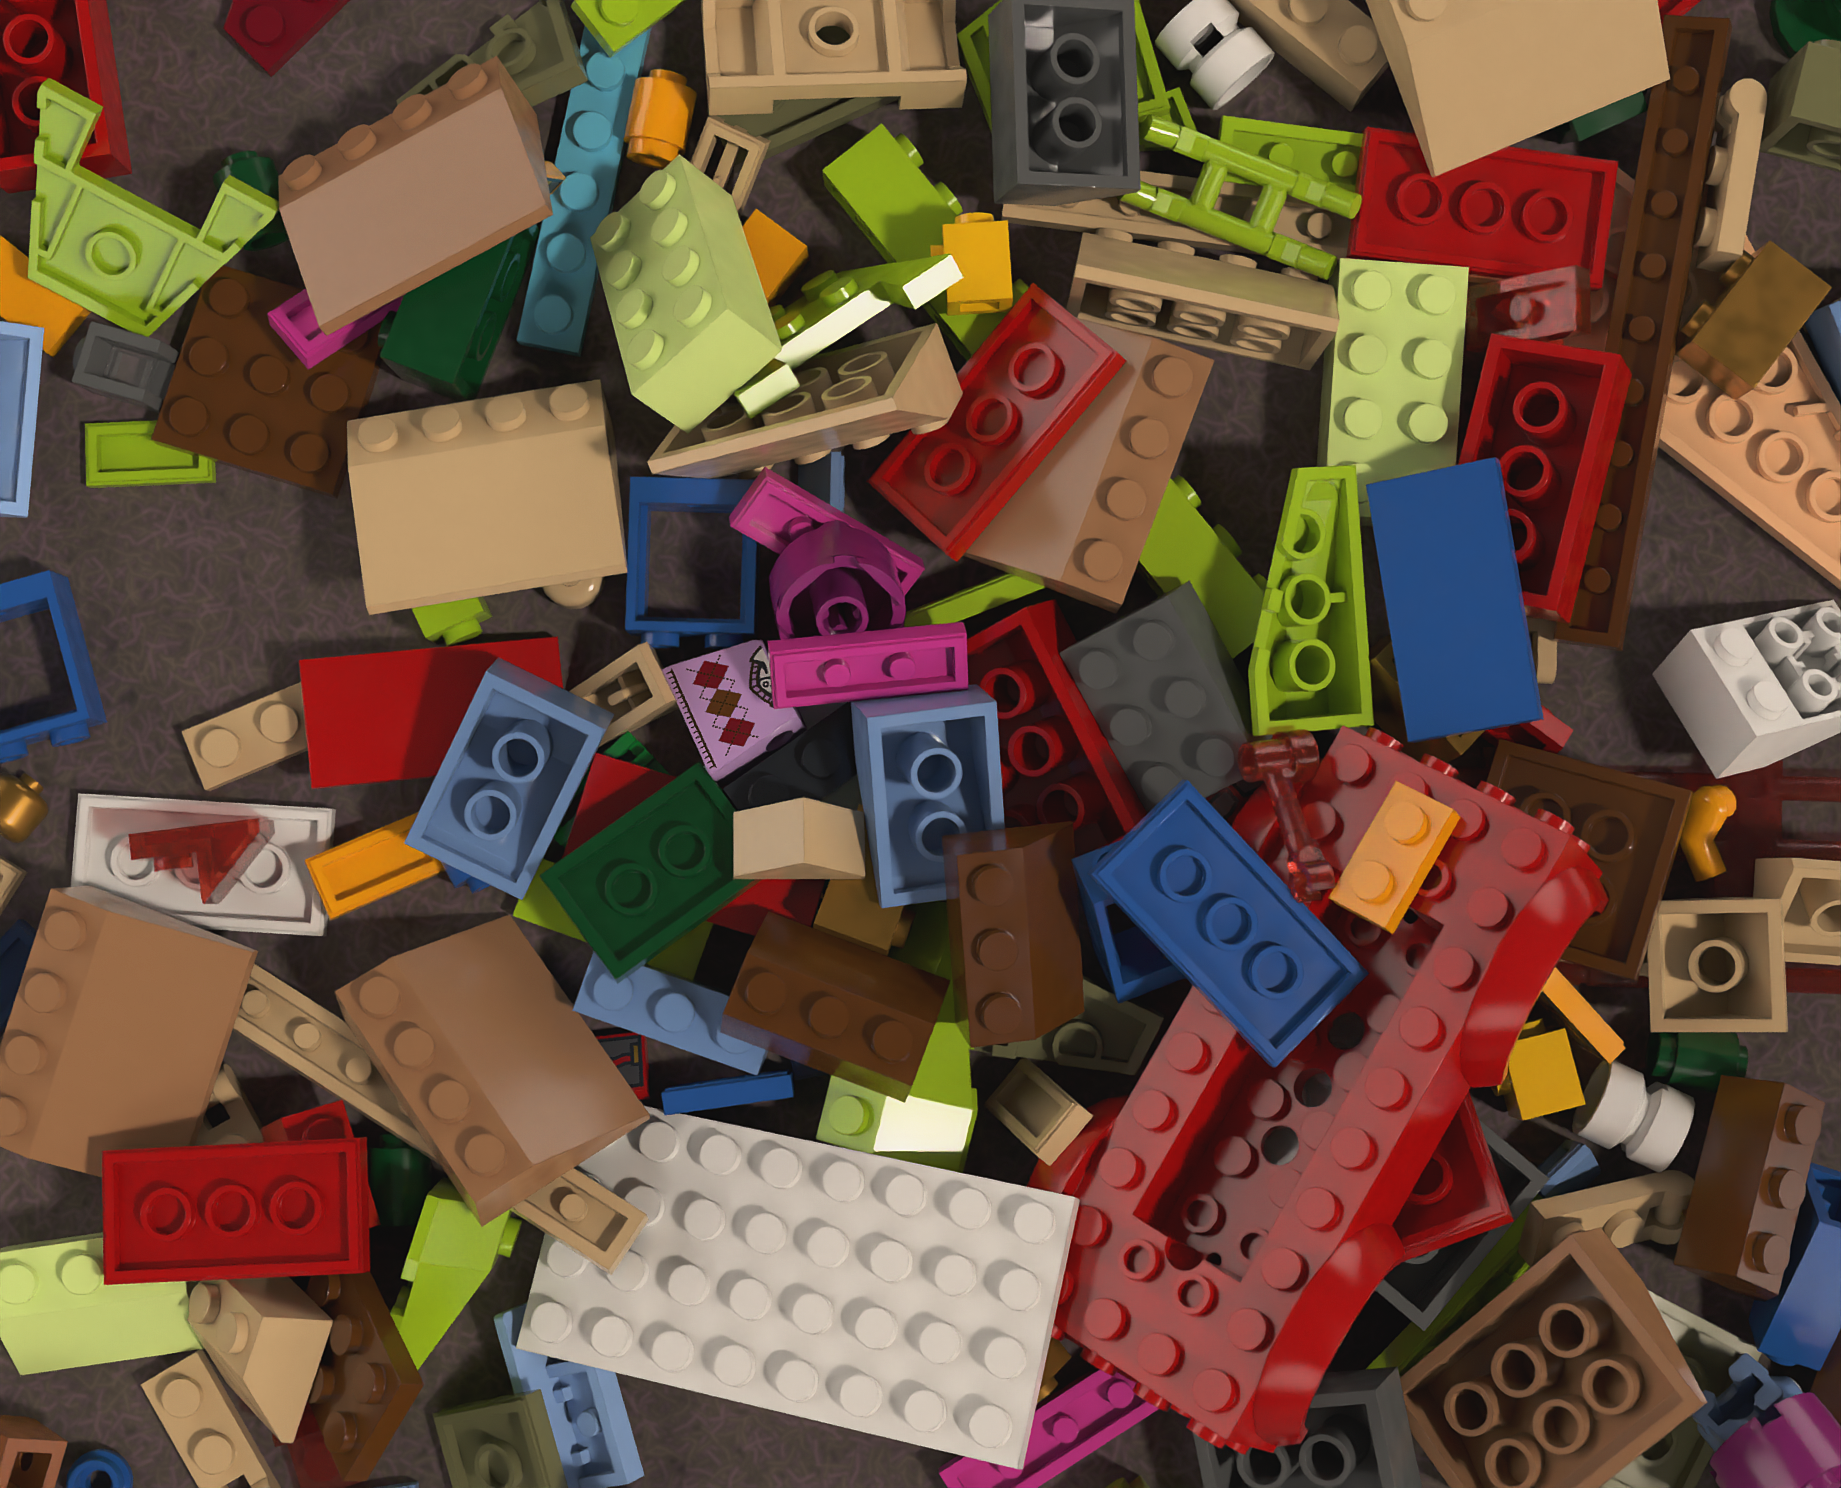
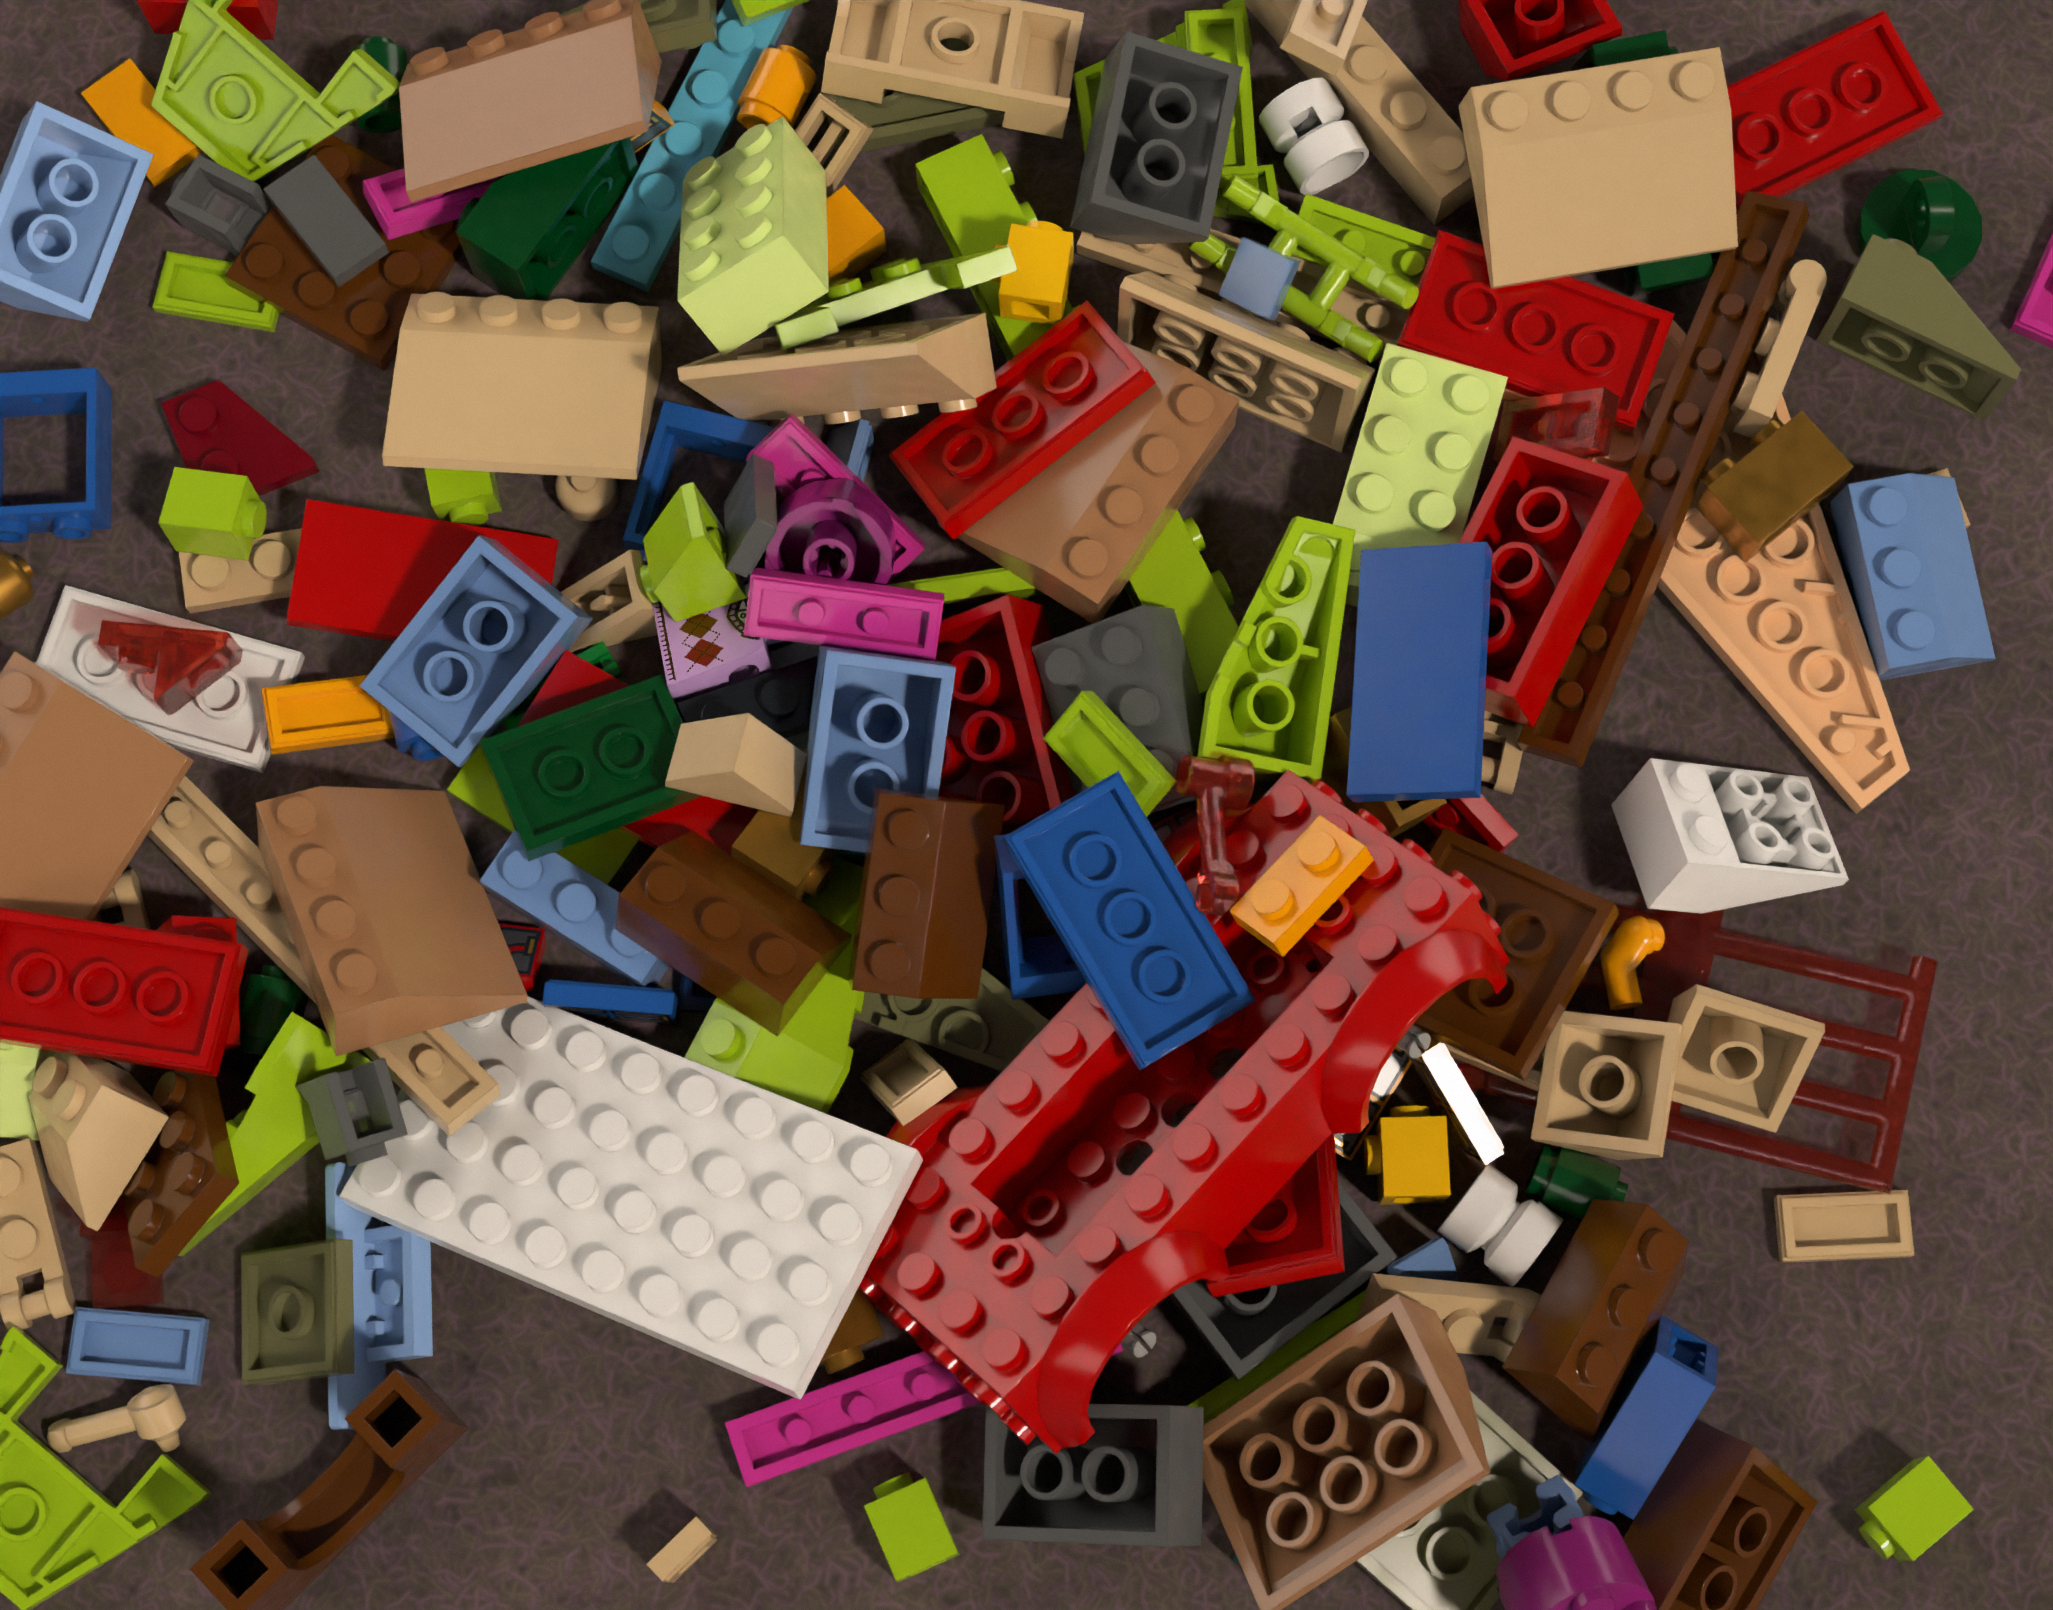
camera: 15 degrees right, 10 degrees down
none -> lime brick [158,467,267,561]
none -> dark red wing [161,380,320,496]
none -> dark grey tile [264,155,389,288]
none -> dark grey window [295,1058,408,1167]
none -> lime slope [640,482,747,622]
none -> dark grey tile [724,454,778,577]
none -> lime tile [1043,691,1177,817]
none -> medium blue slope [1218,237,1301,320]

